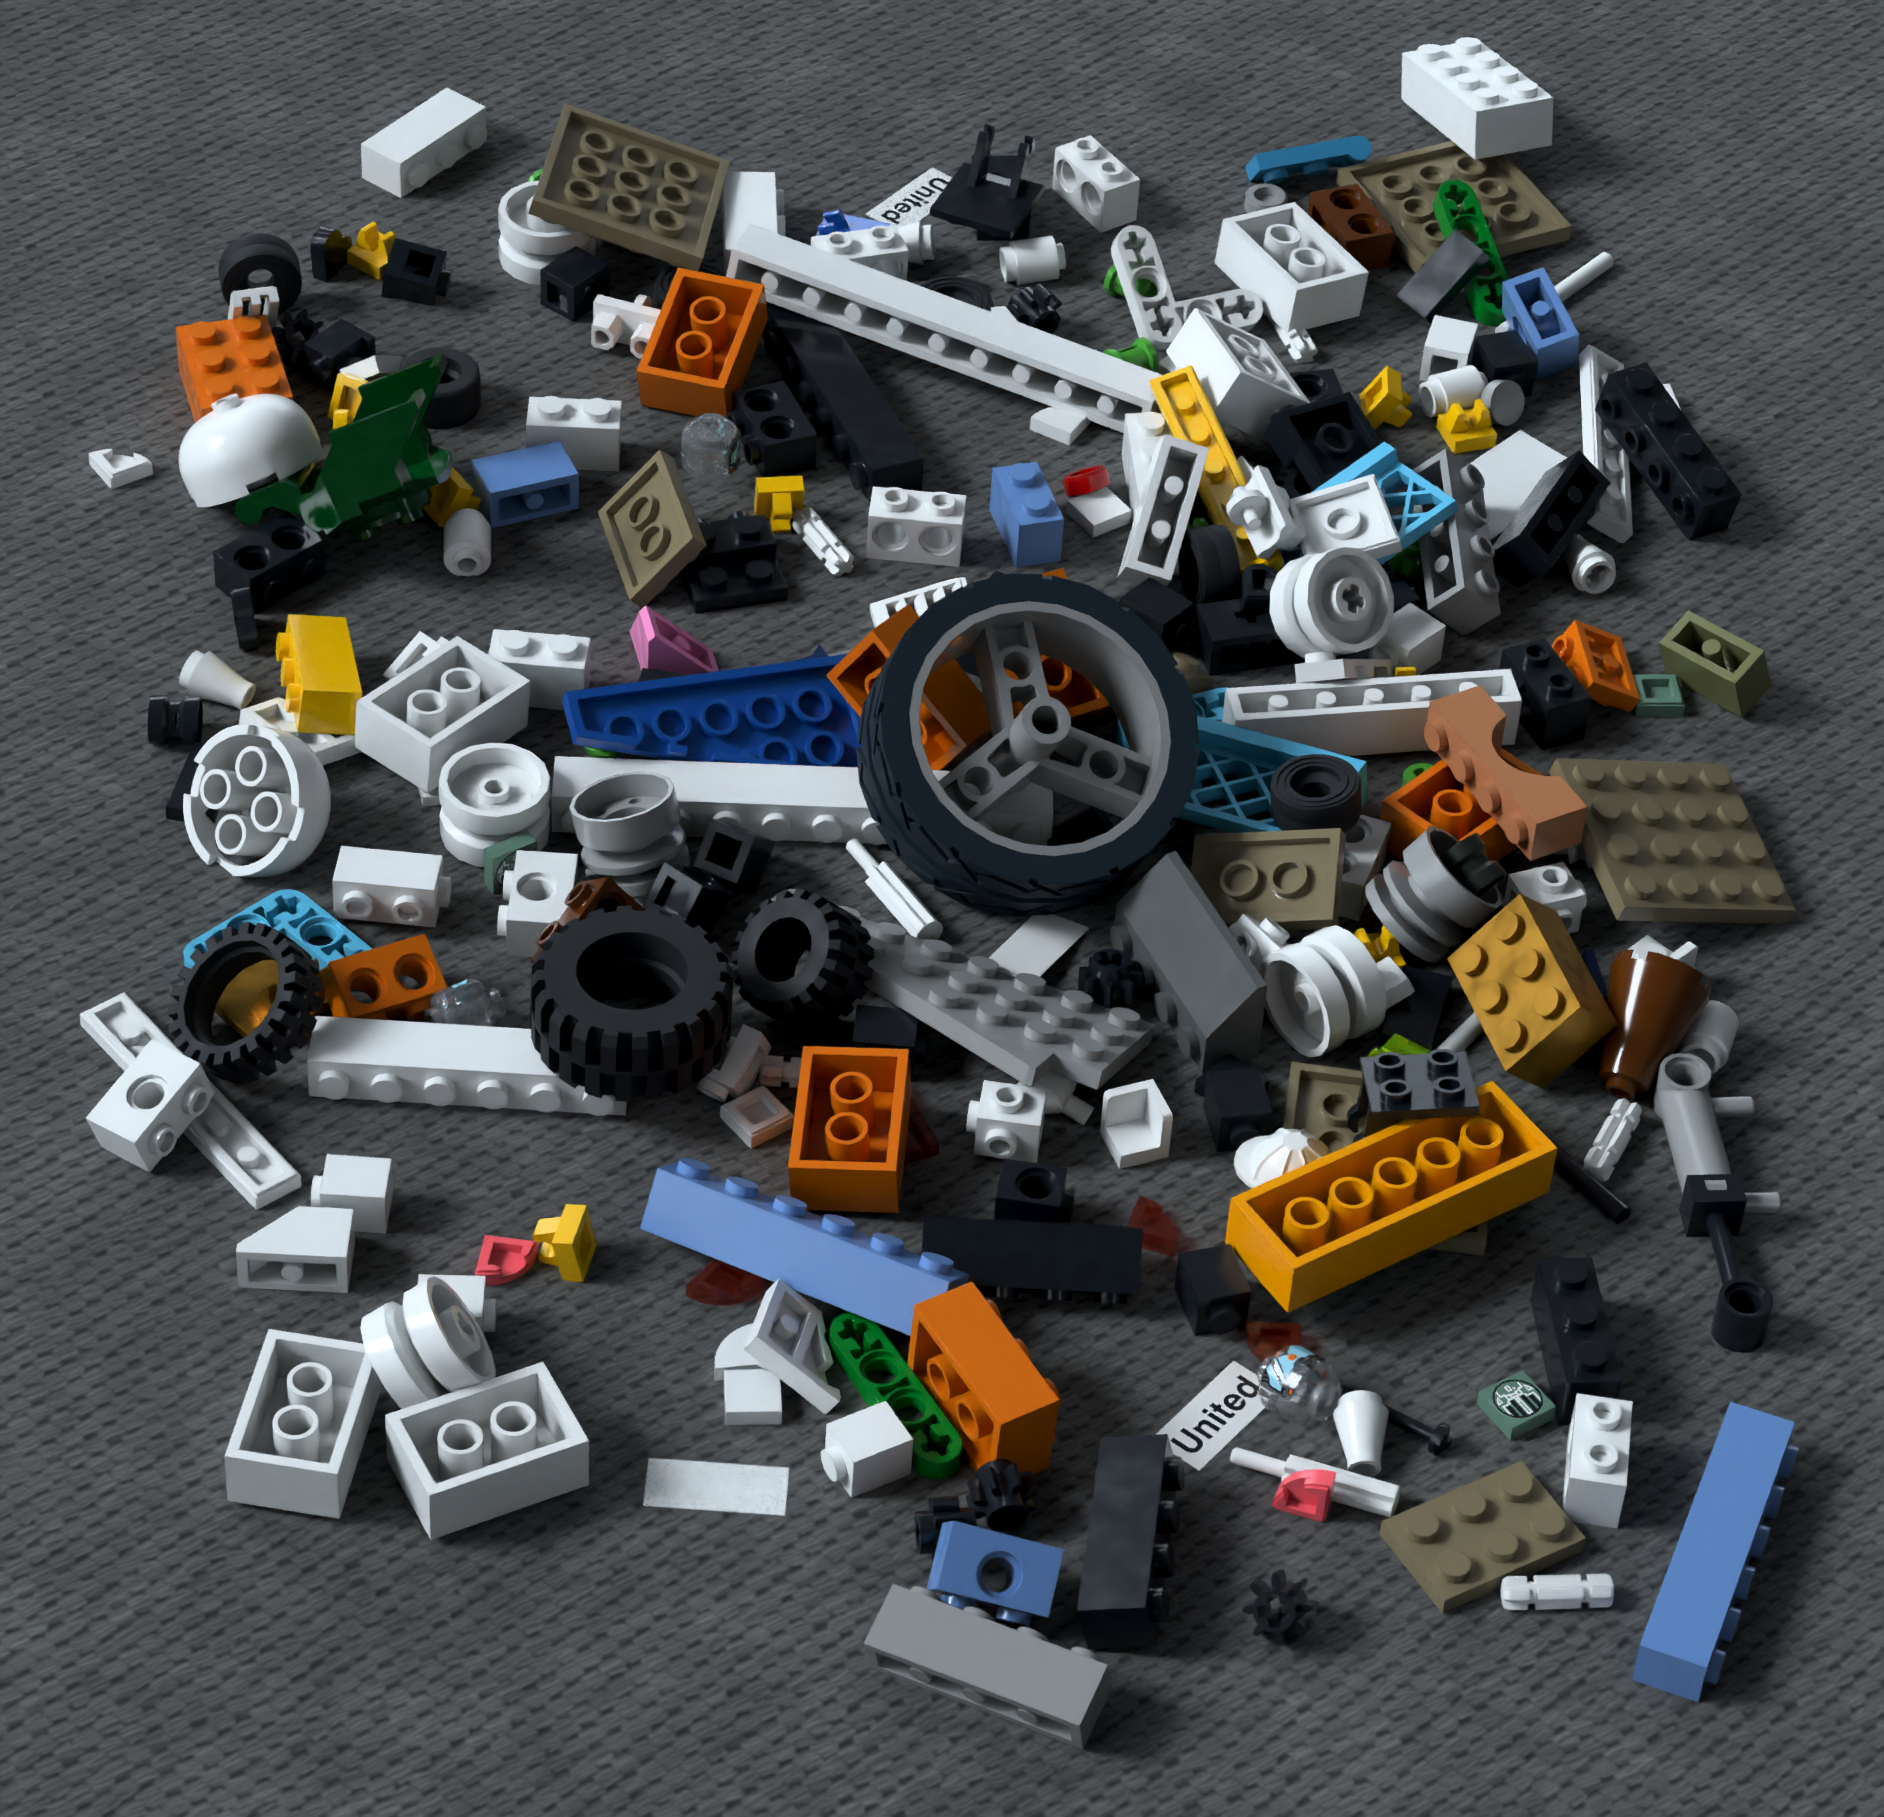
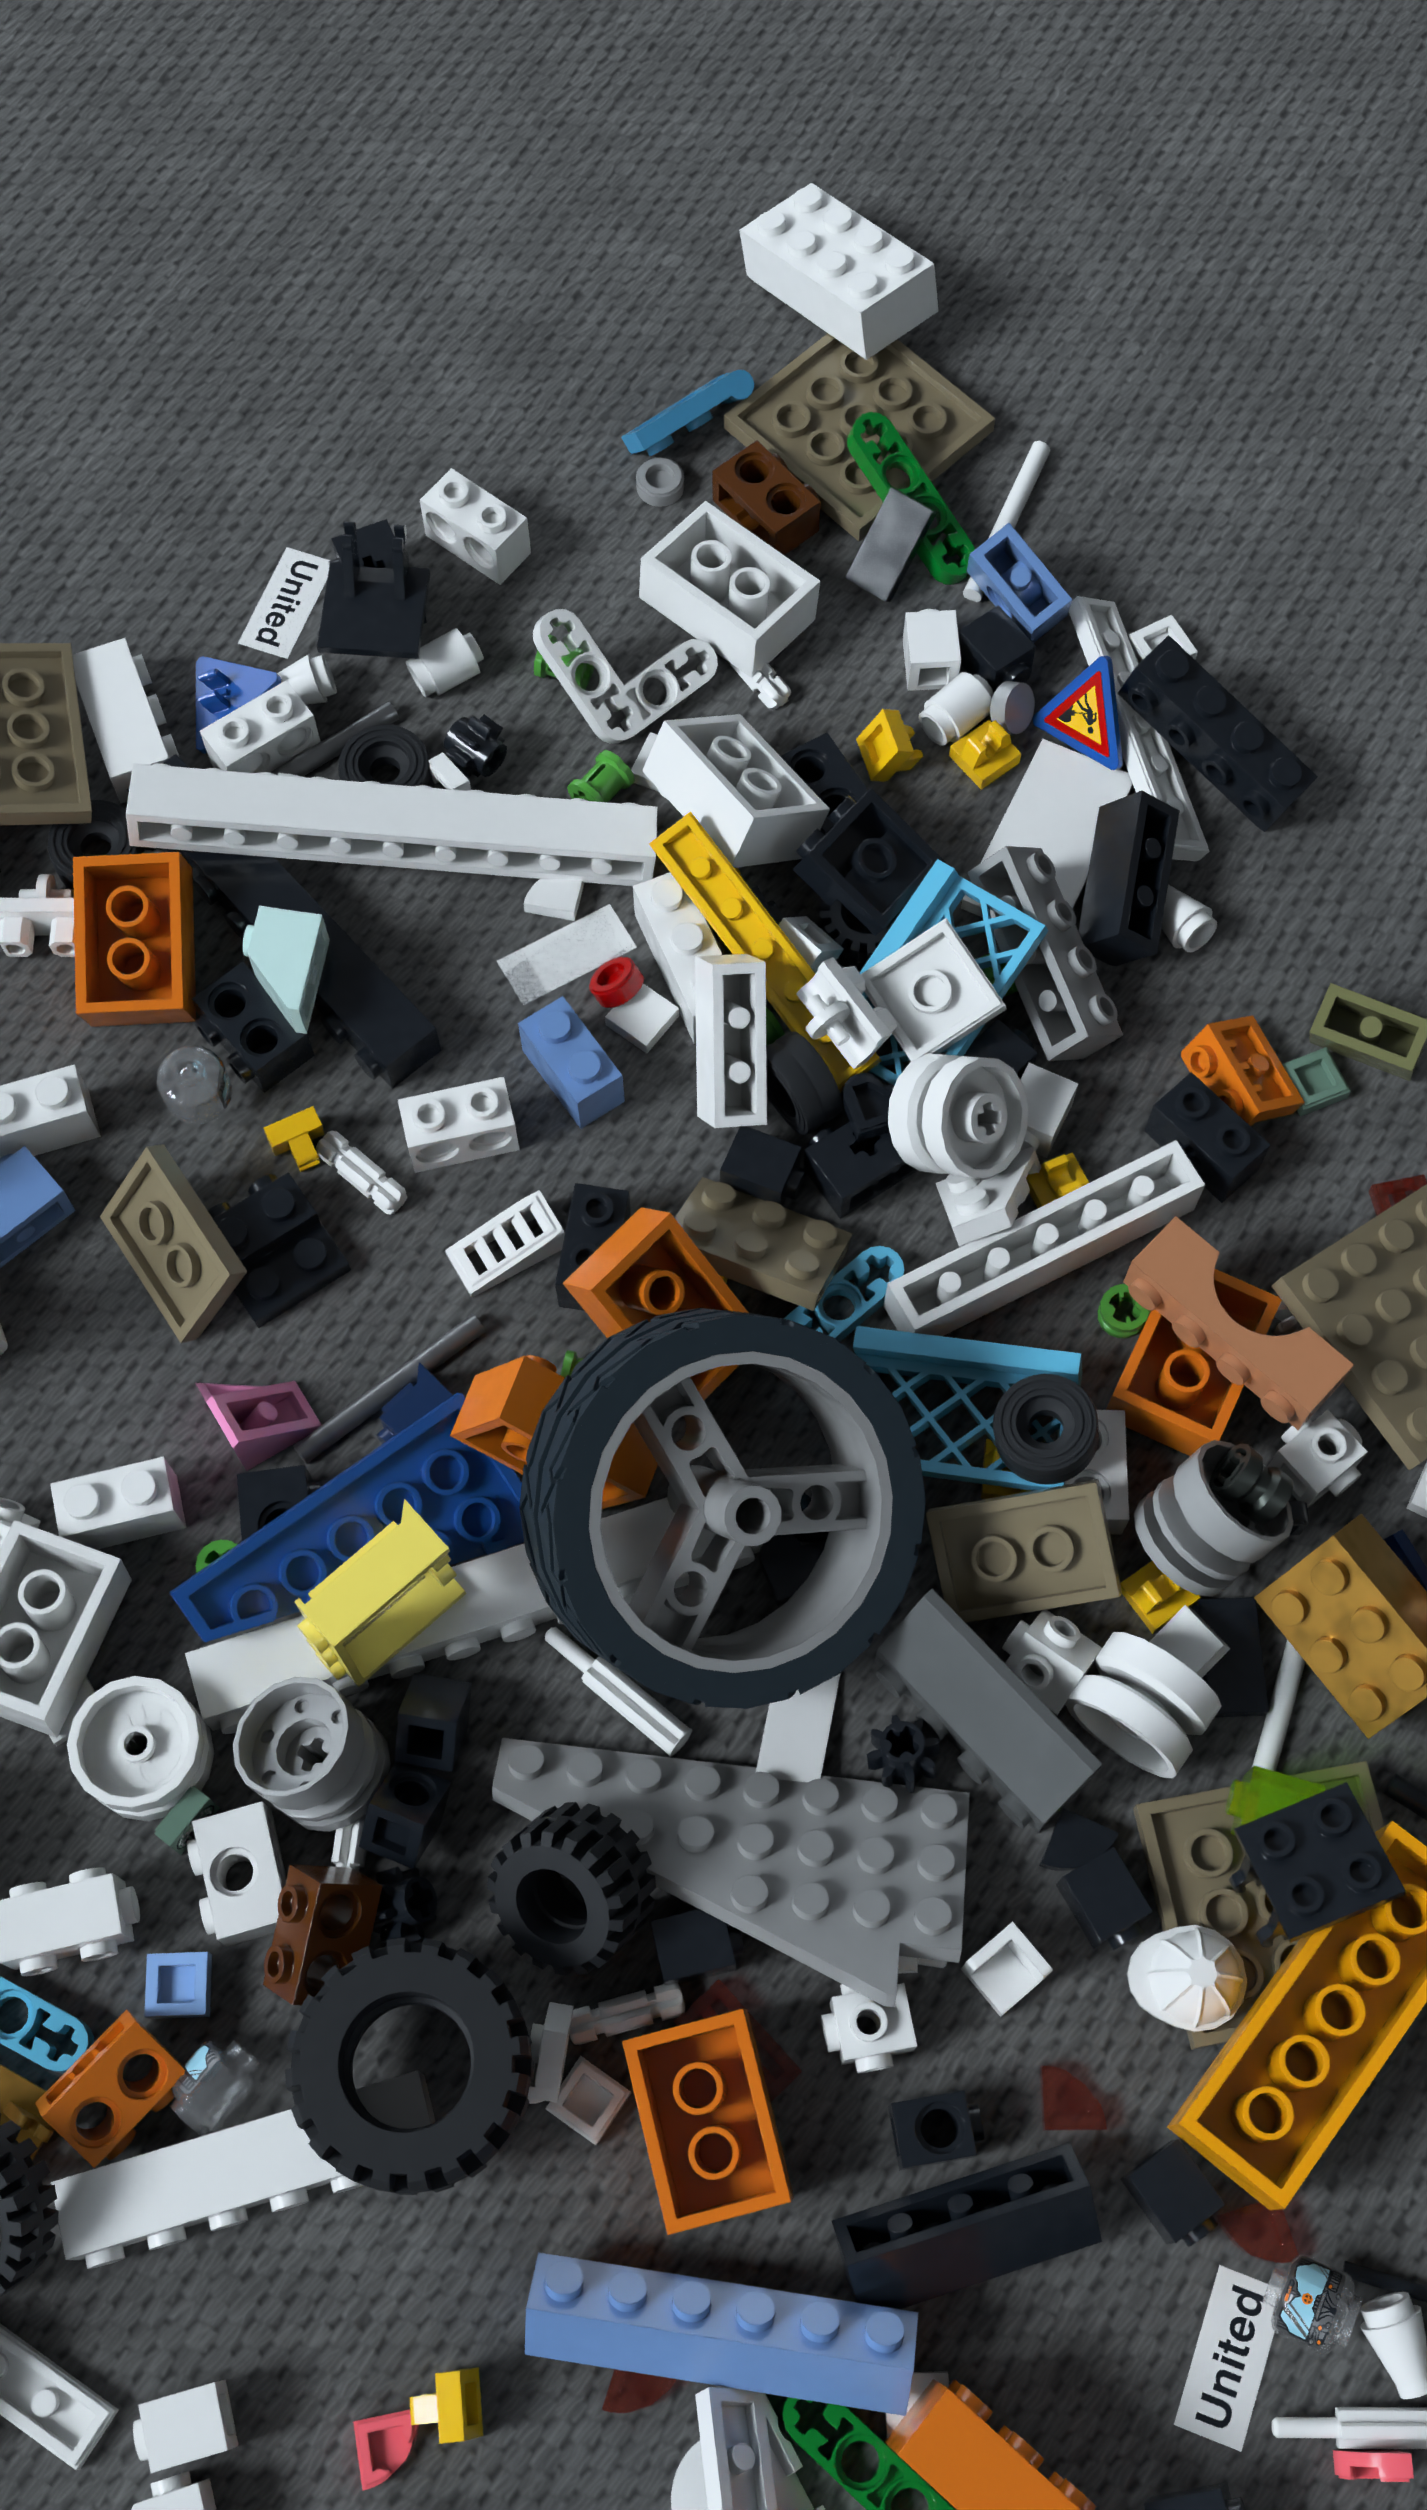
camera: 15 degrees left, 25 degrees up
none -> light blue plate [144,1952,212,2019]
none -> light aqua slope [243,906,330,1034]
none -> light yellow window [294,1499,466,1687]
none -> white sticker [497,904,637,1005]
none -> piece [1033,656,1123,770]

